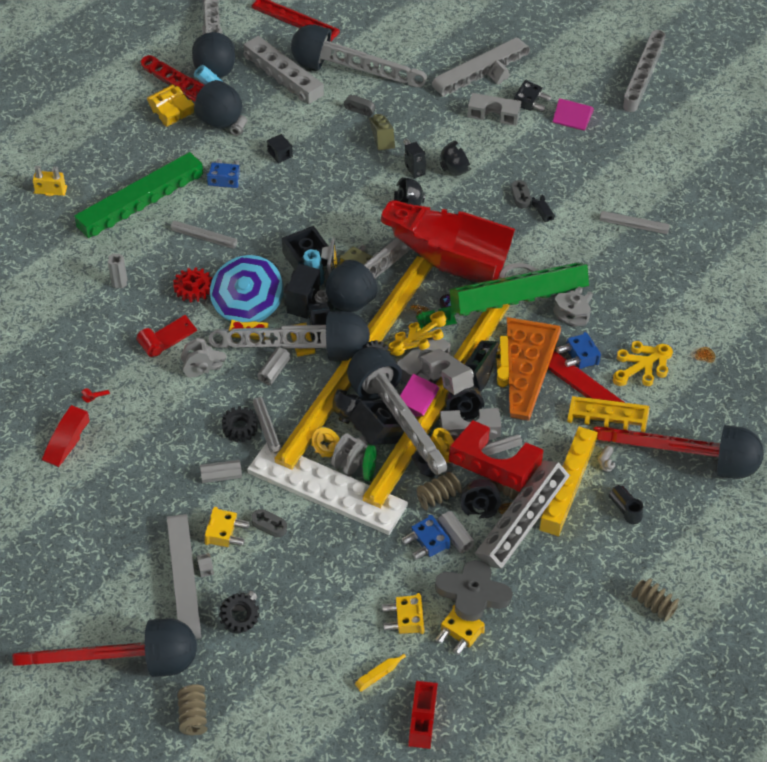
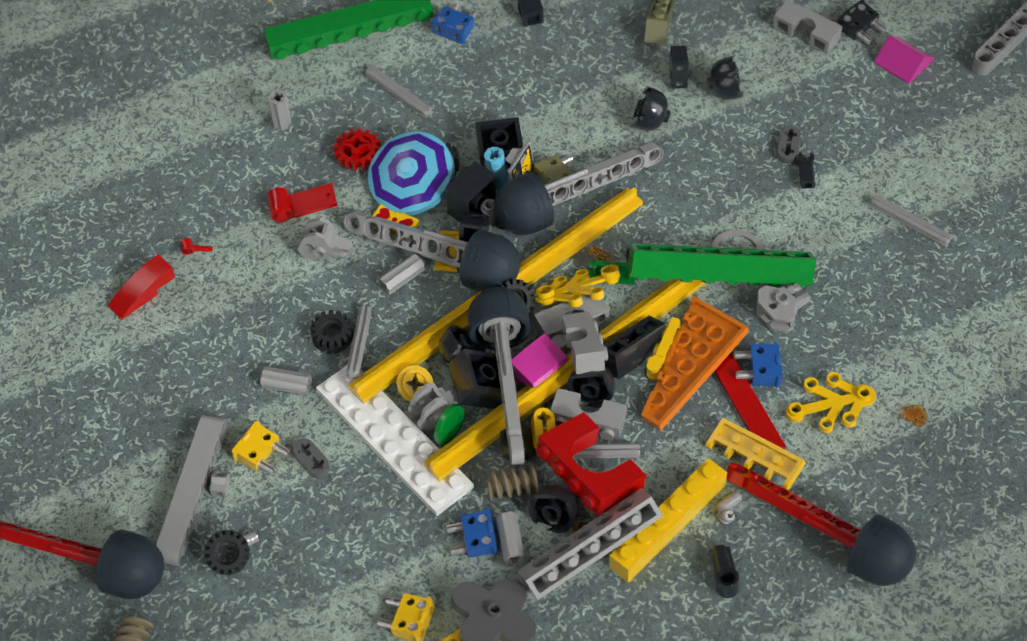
camera: 25 degrees right, 5 degrees up
red windscreen [381,200,515,283] -> none

